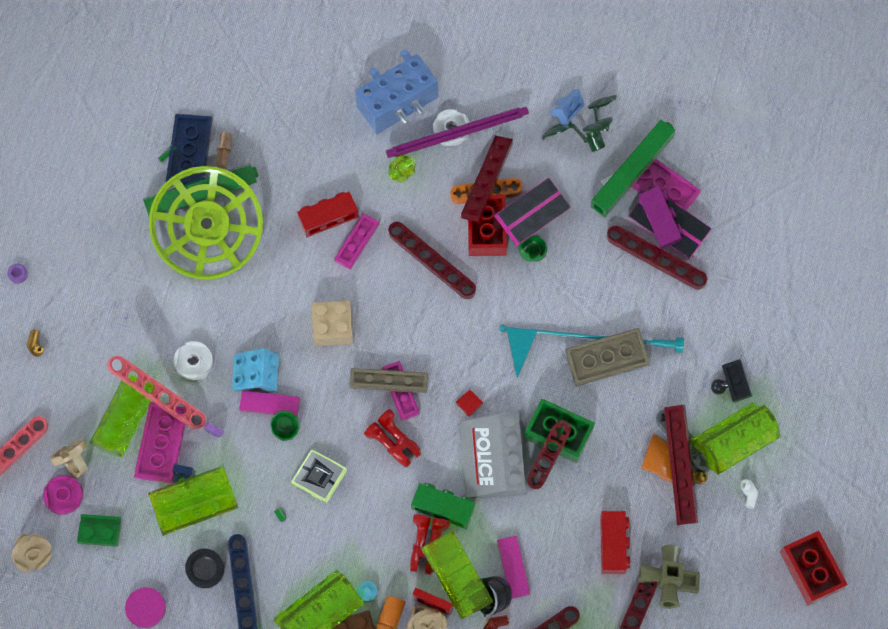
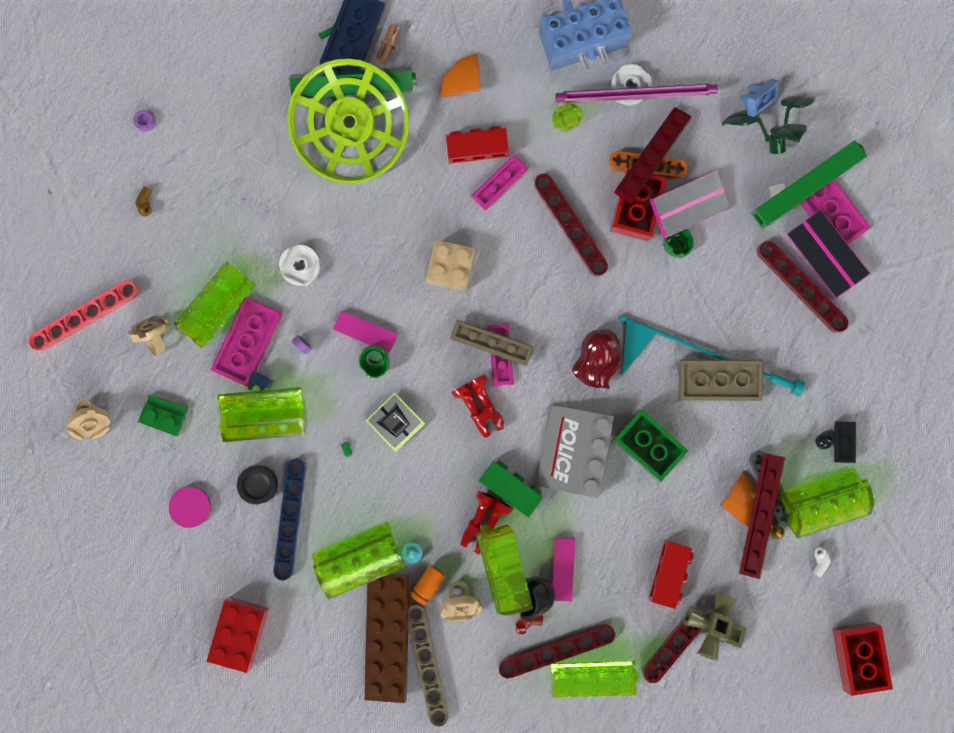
camera: 10 degrees right, 15 degrees up
dark pink tile [43,475,83,515] -> none
coral beam [107,356,206,429] -> none
medium azure bracket [232,348,279,392] -> none
red tile [412,587,454,616] -> none
red tile [456,389,483,417] -> none
dark red beam [527,420,571,489] -> none
magenta brick [638,186,684,249] -> none
none -> orange brick [441,54,481,97]
none -> dark red piece [572,329,622,389]

